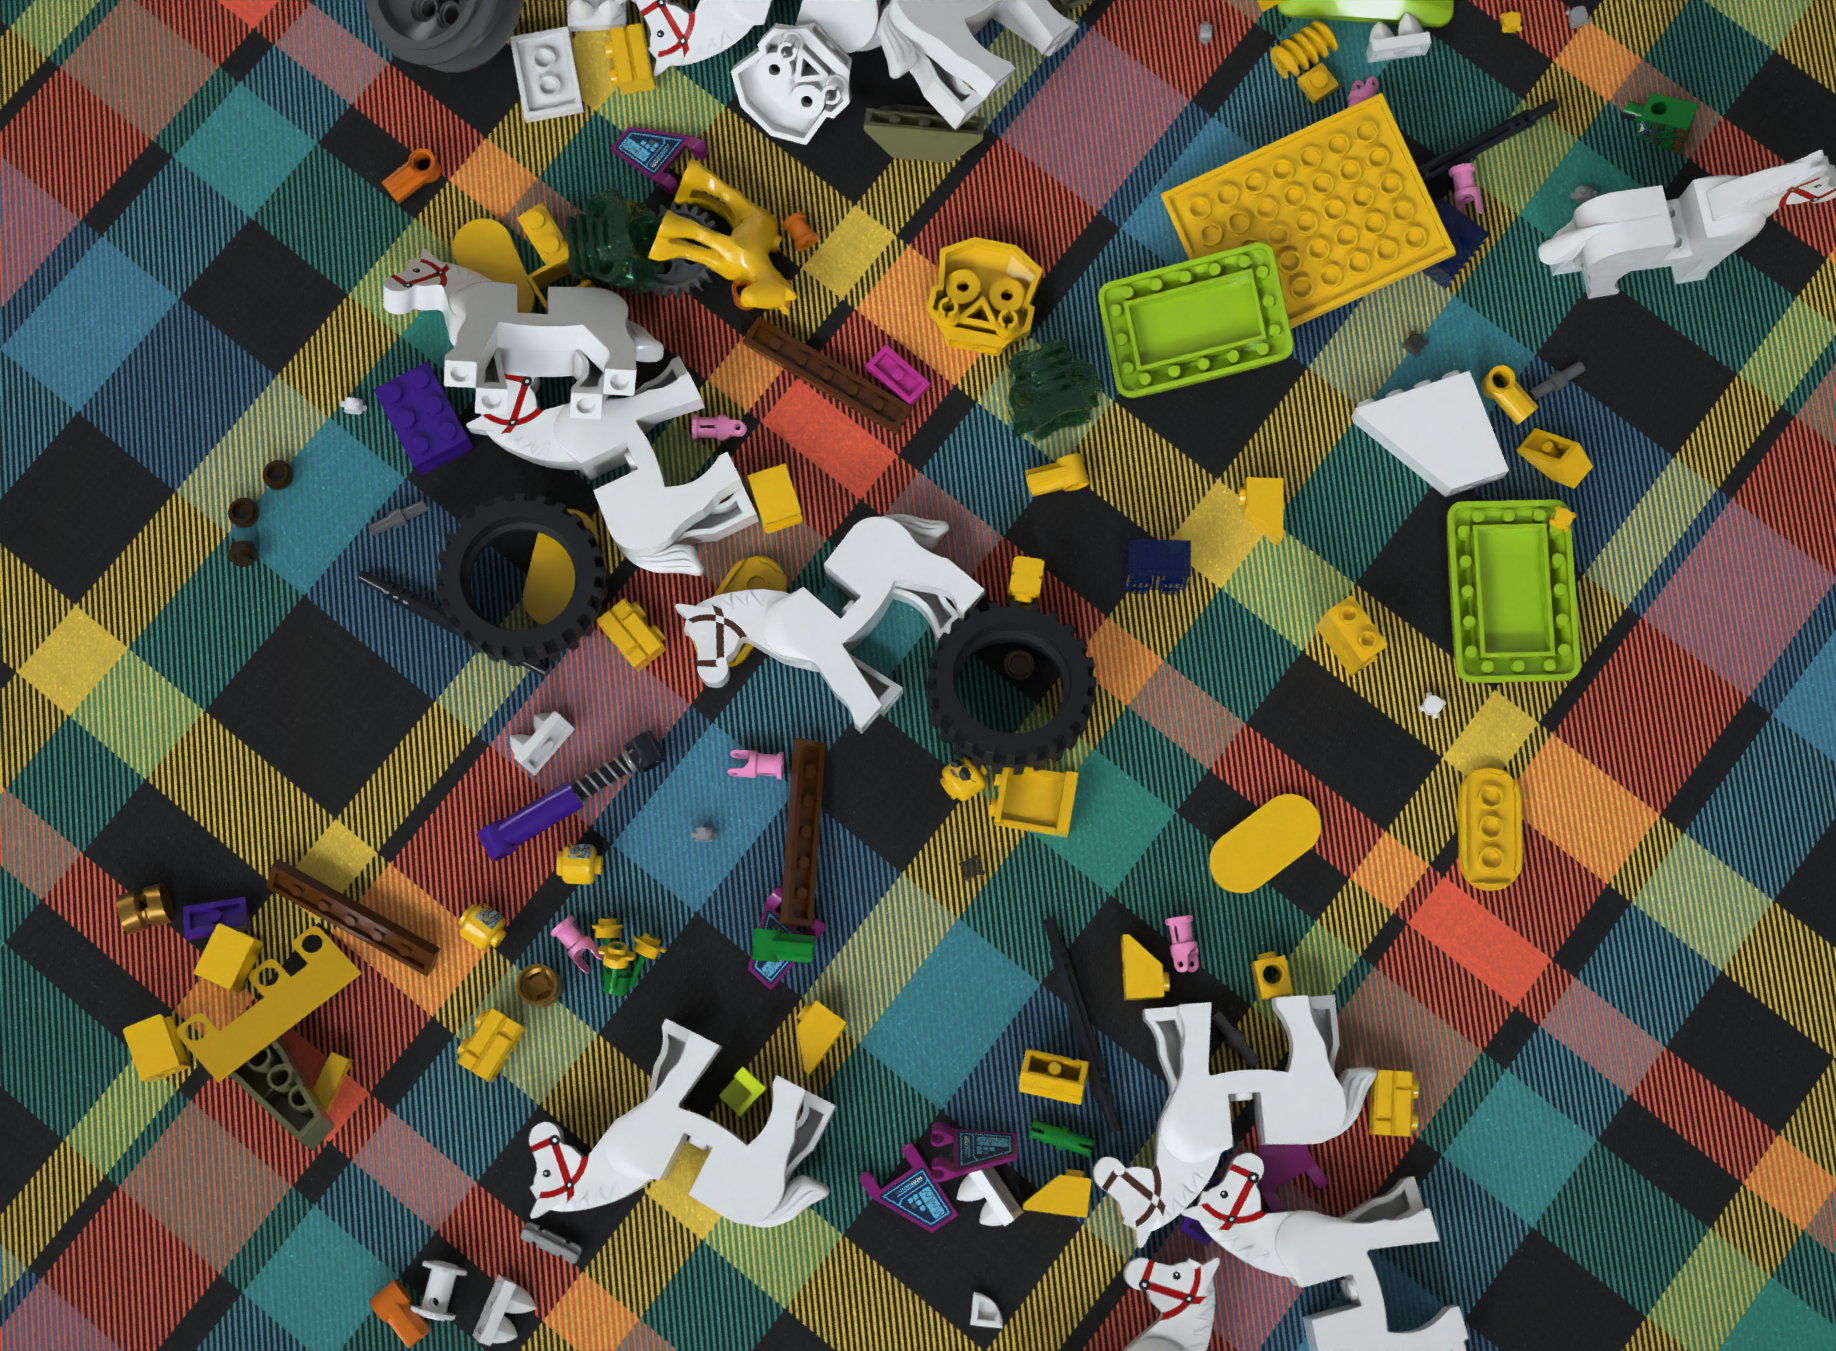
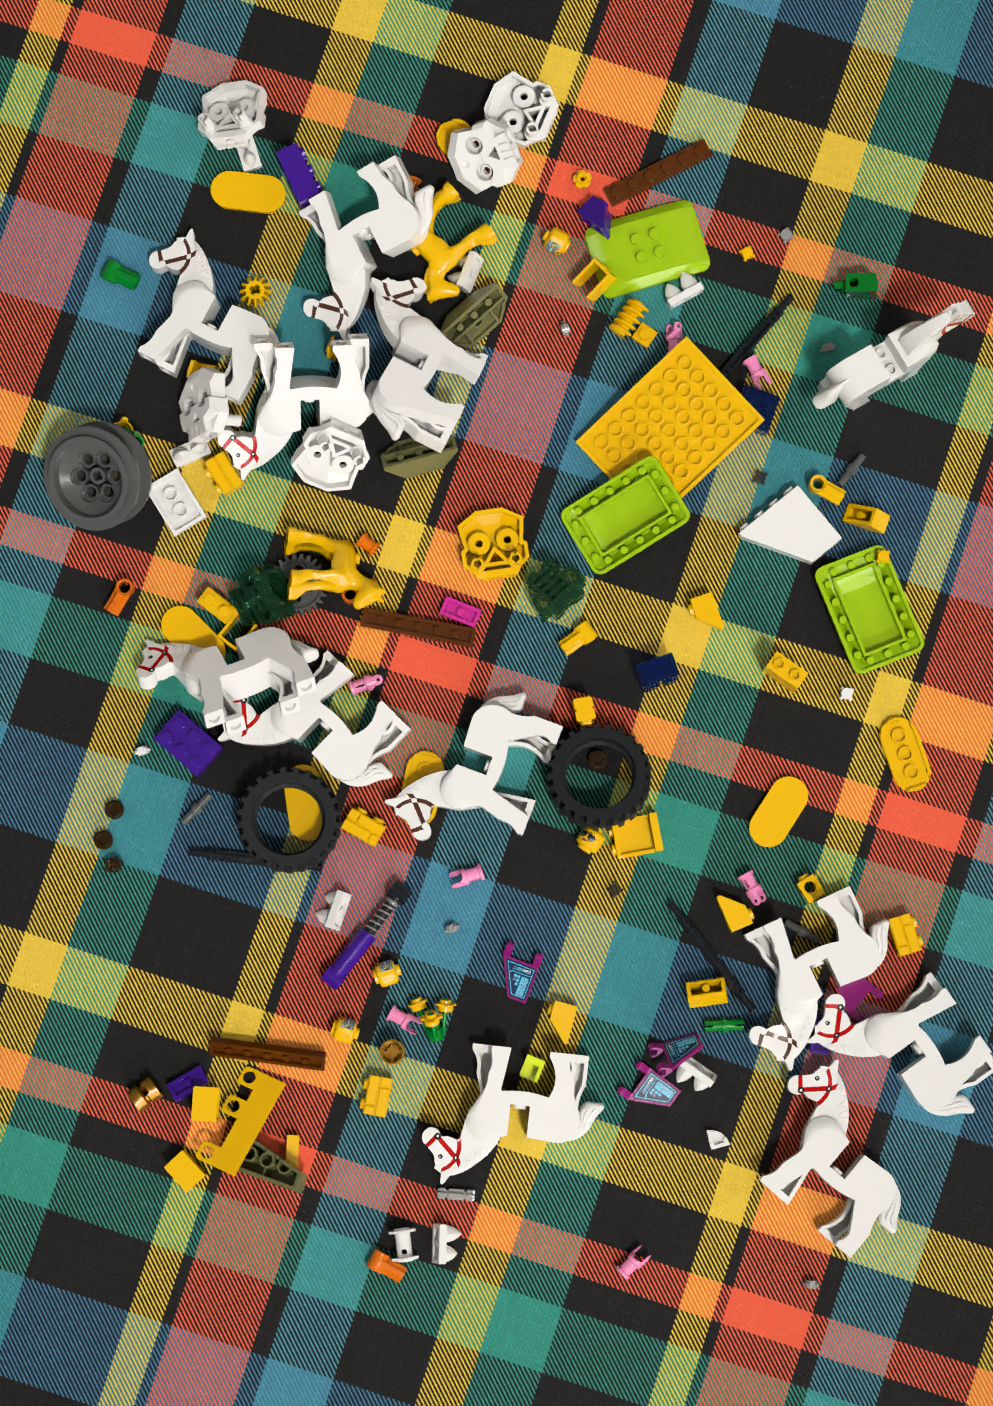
camera: 20 degrees left, 5 degrees up
flag [610,127,709,195] -> none
yellow piece [747,463,803,534] -> none
green piece [751,928,815,963] -> none
reddish brown plate [780,737,826,928] -> none
yellow slope [1022,1169,1092,1218] -> none

